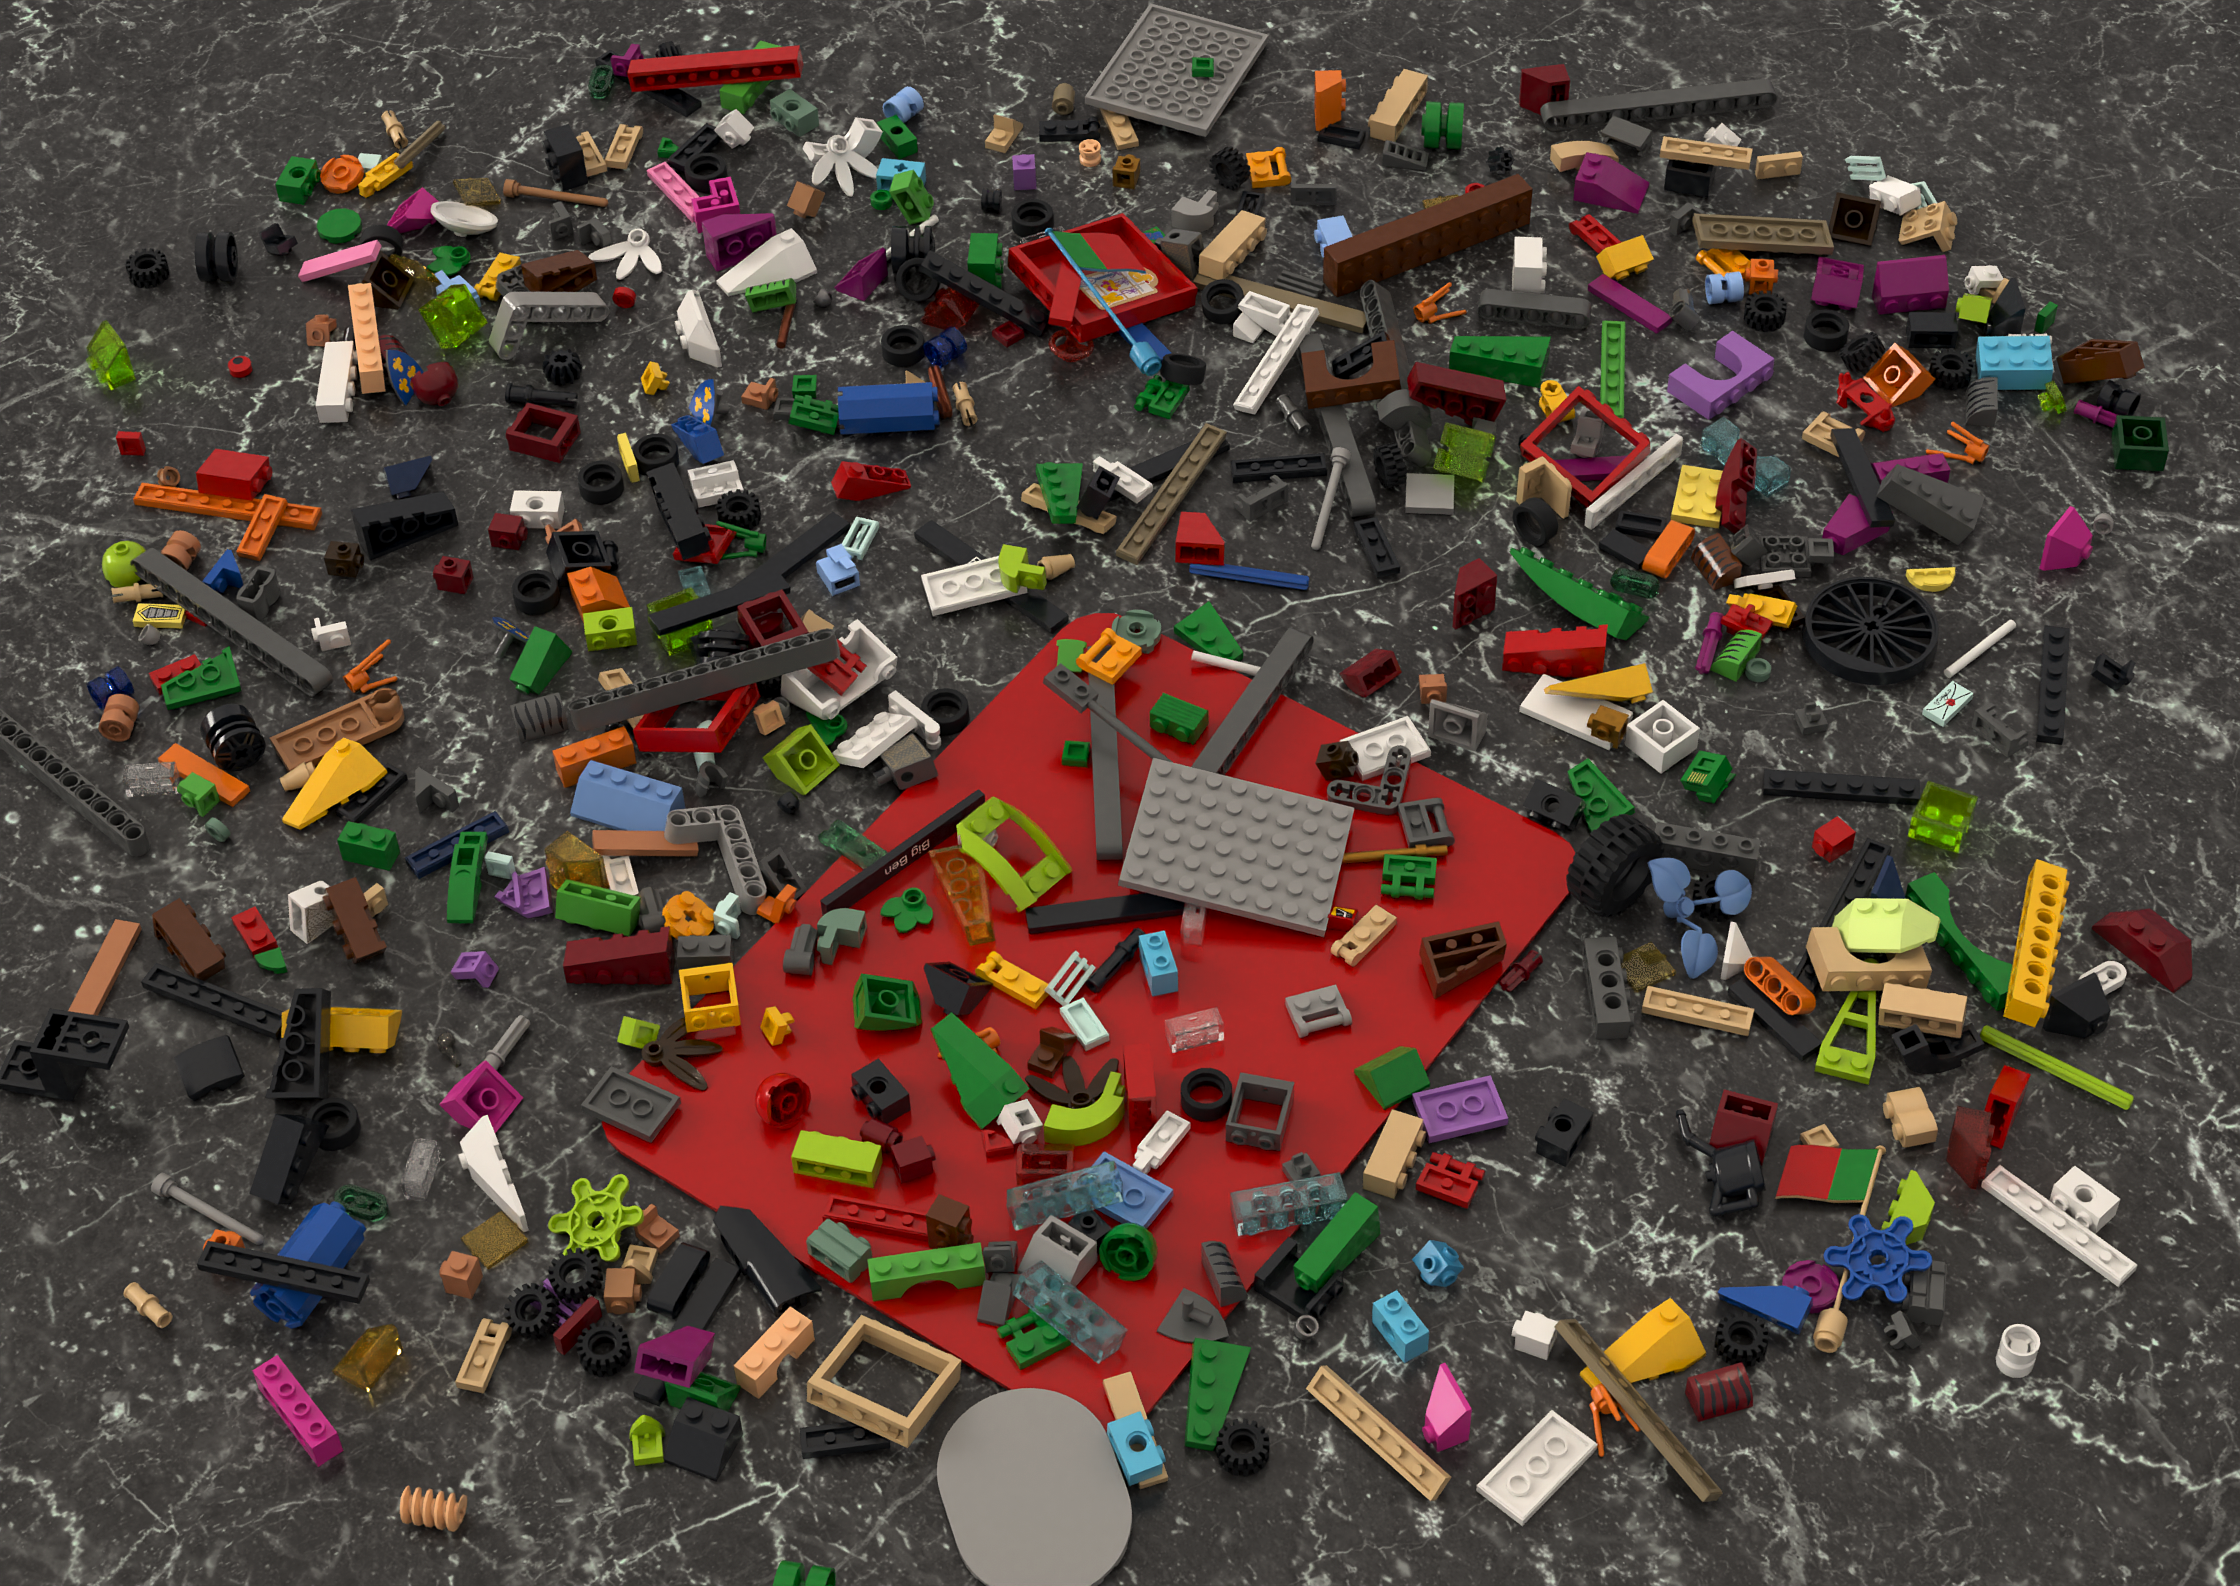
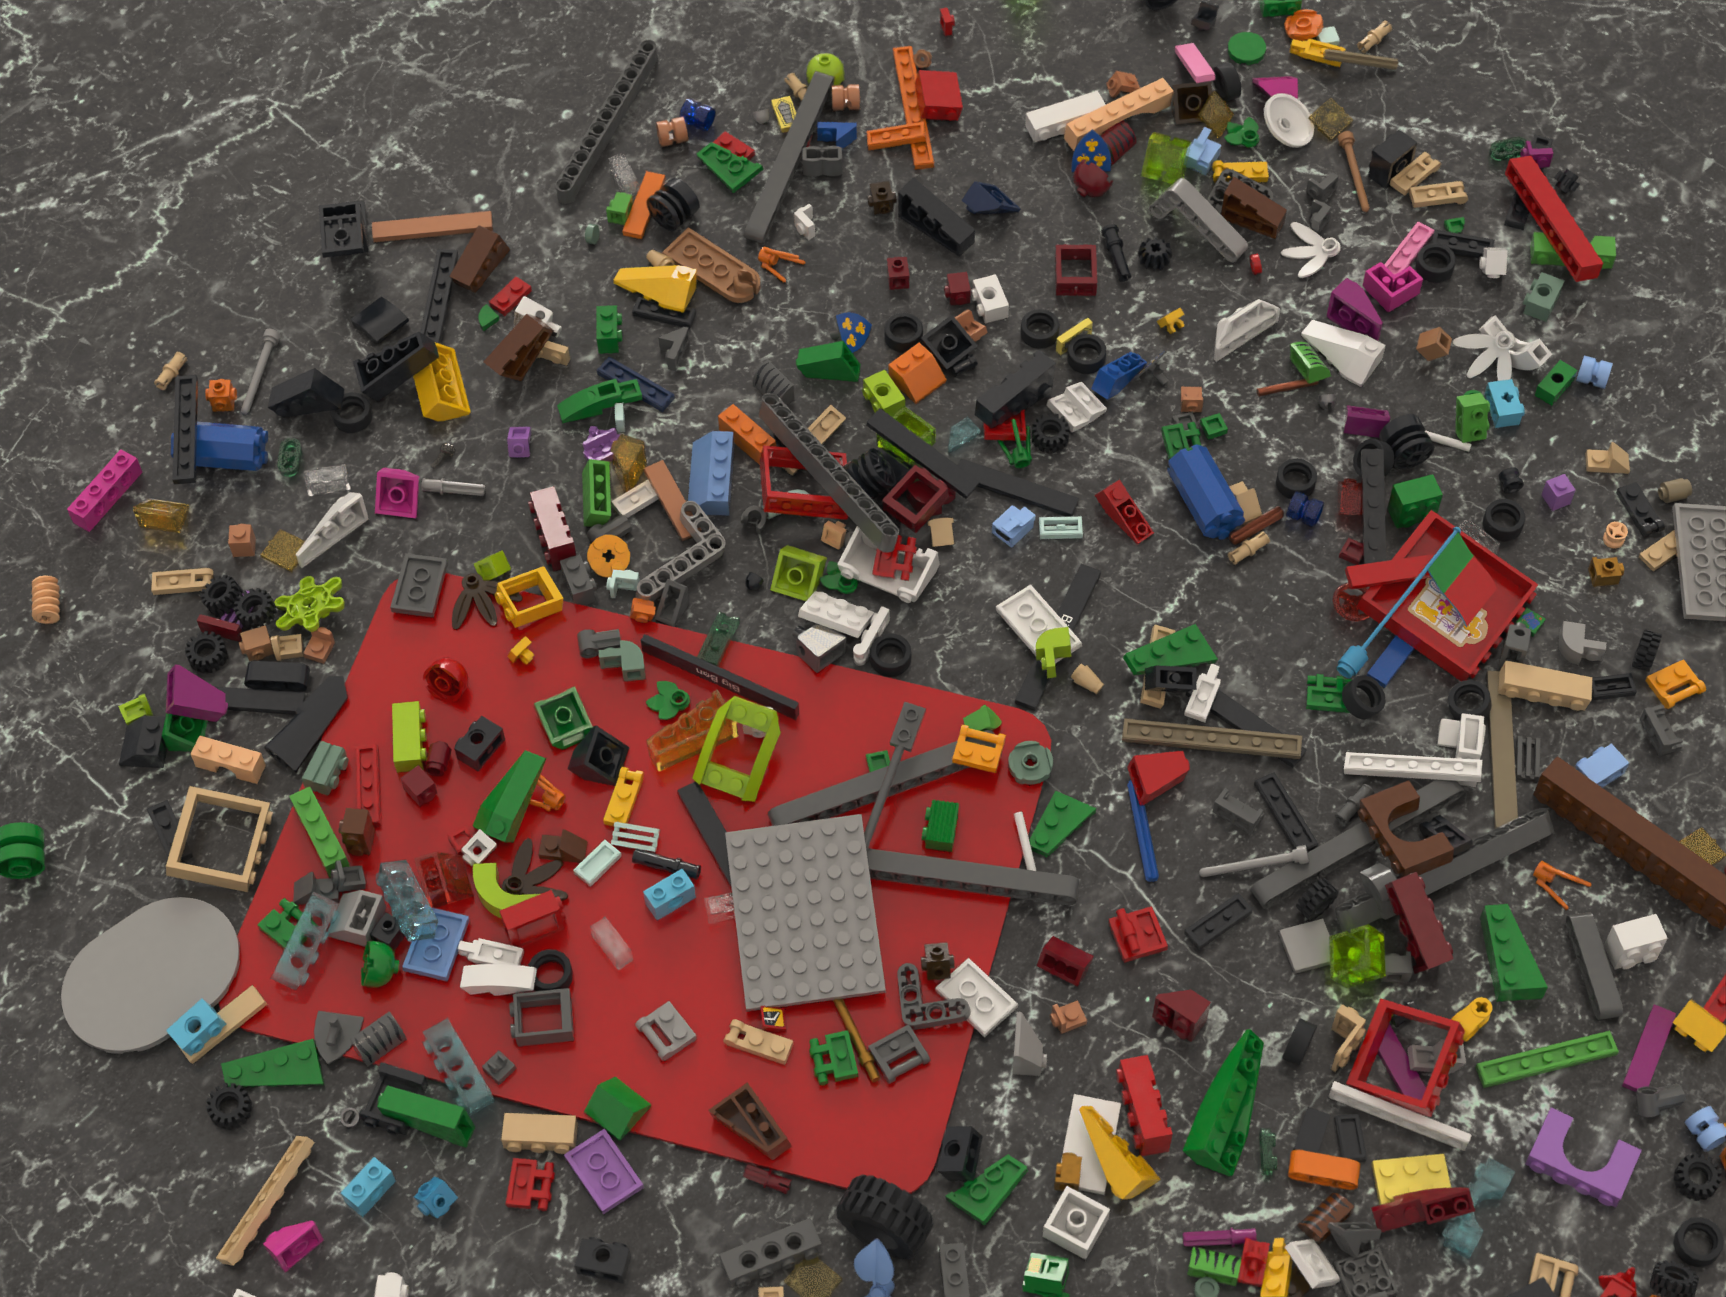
camera: 70 degrees right, 10 degrees up
red tile [228,356,252,378] -> none
none -> white slope [460,964,537,996]
none -> red plate [1108,906,1168,963]

